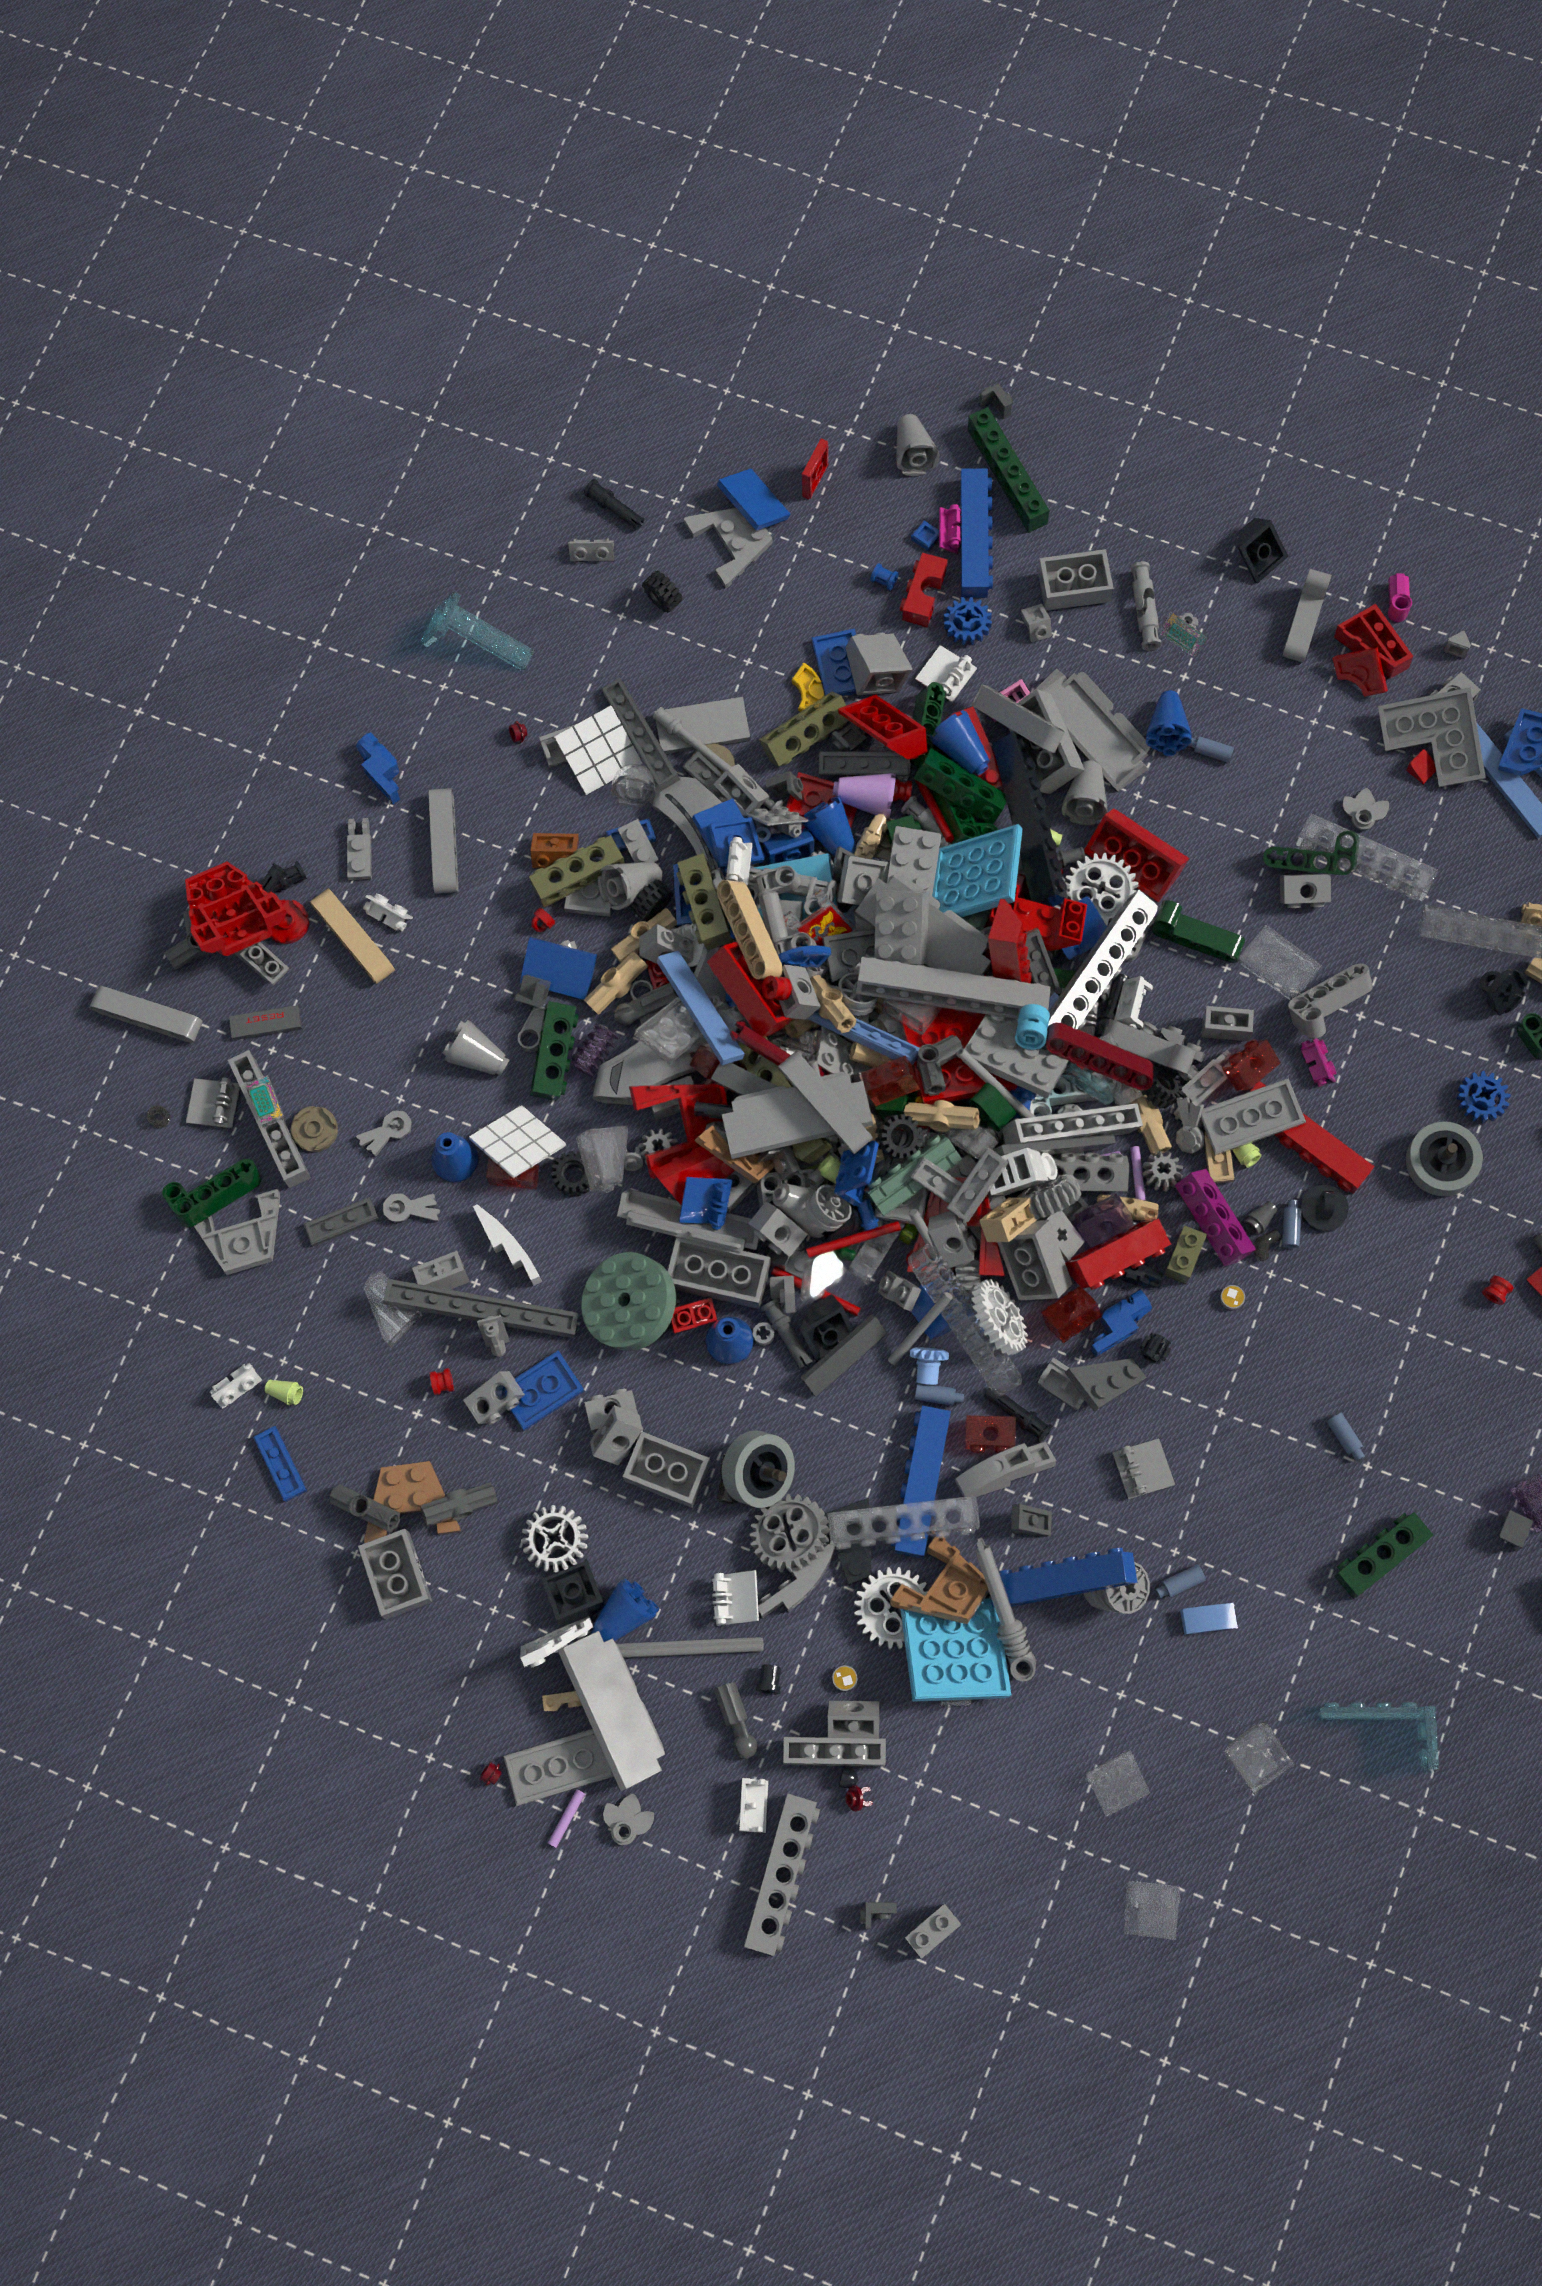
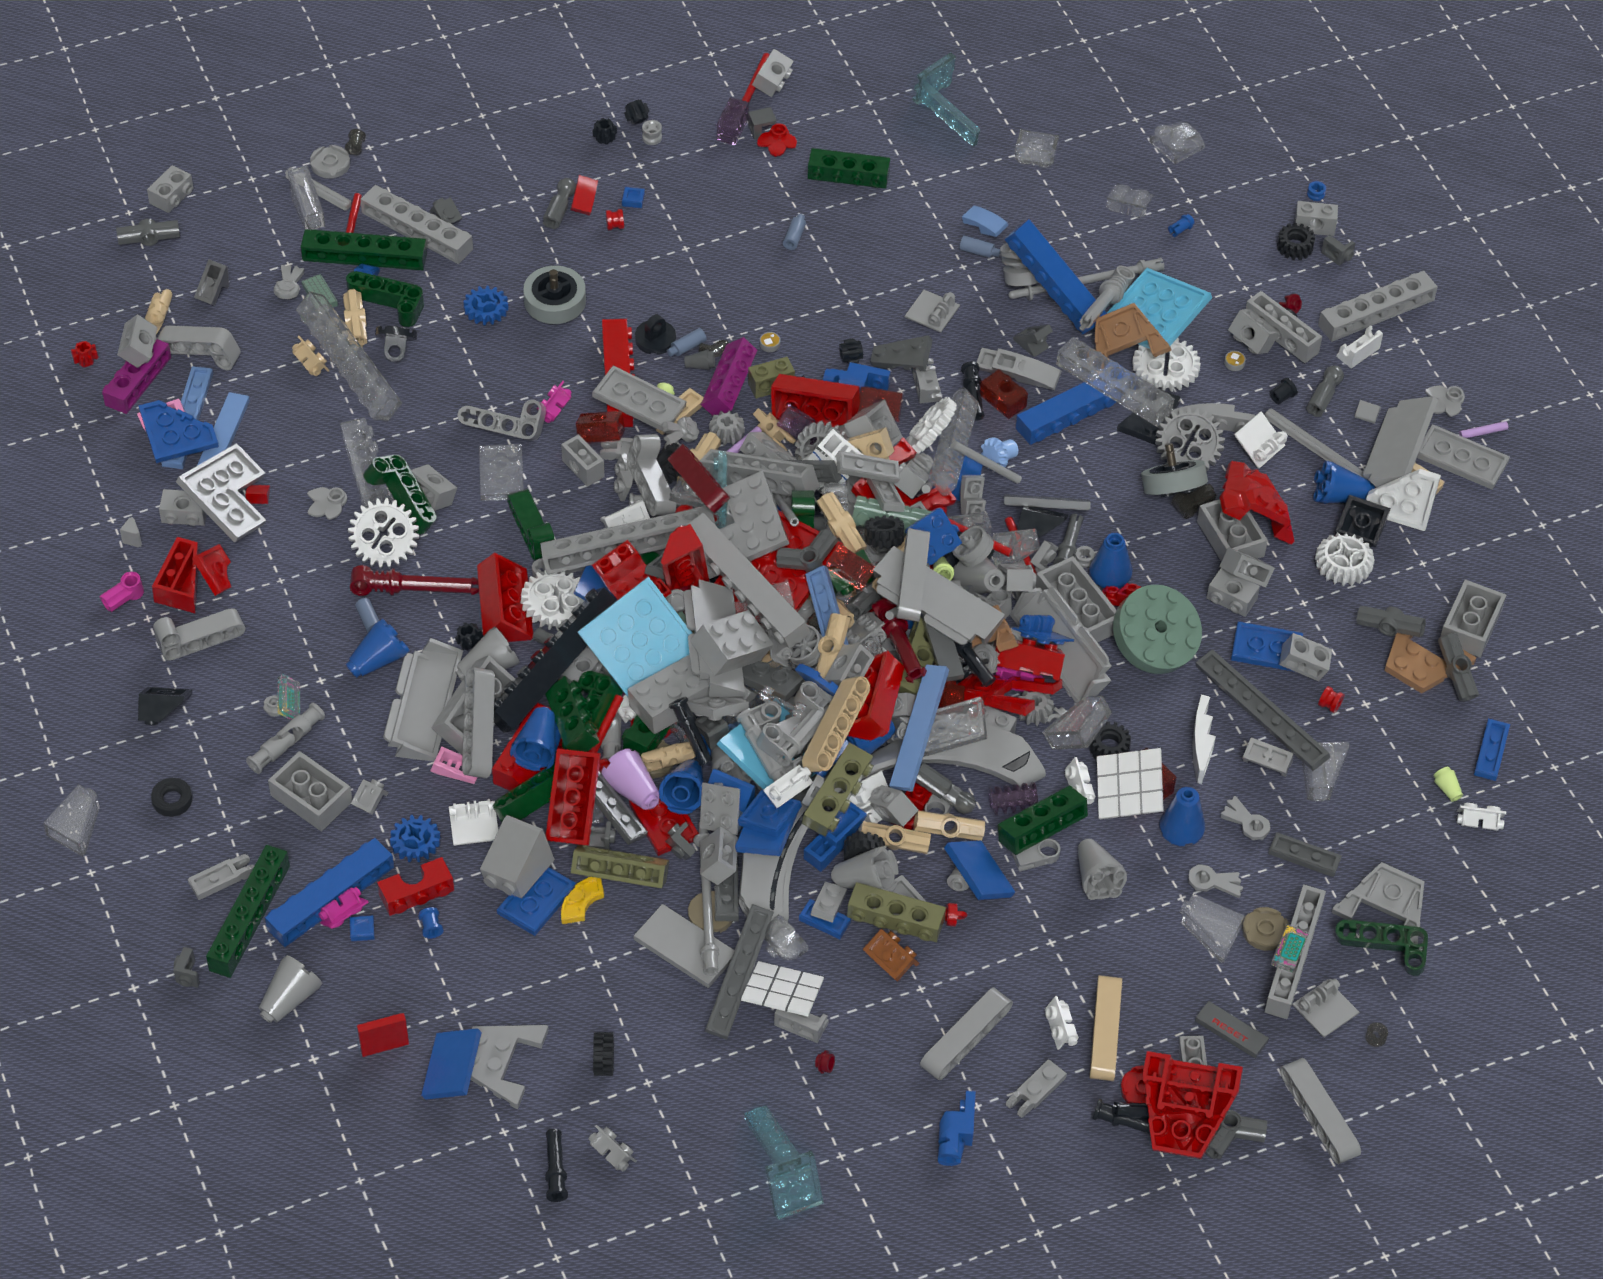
camera: 140 degrees left, 20 degrees down
light grey hinge [477,1315,510,1357] -> none
dark red plate [479,1762,502,1786] -> none
dark grey panel [514,974,551,1007] -> none
red wheel [762,975,792,1001] -> none
sand blue cylinder [915,1383,964,1406] -> none
medium azure wheel [1015,1004,1050,1050] -> none
none -> clear slope [43,784,100,857]
none -> black tyre [151,777,193,817]
none -> light grey hinge [188,854,254,900]
none -> white gear [348,498,419,569]
none -> dark red piece [350,565,479,596]
none -> black gear [455,623,484,651]
none -> blue tile [622,187,645,208]
none -> black pin [669,697,712,766]
none -> red plate [757,123,797,157]
none -> light grey bar [1008,258,1164,301]
none -> white hinge [1065,757,1095,804]
none -> blue pin [1168,214,1195,237]
none -> clear slope [1180,894,1245,963]
none -> red wedge [1220,461,1295,545]
none -> black tyre [1277,223,1315,260]
none -> blue bush [1307,181,1326,201]
none -> light grey slope [1355,400,1381,424]

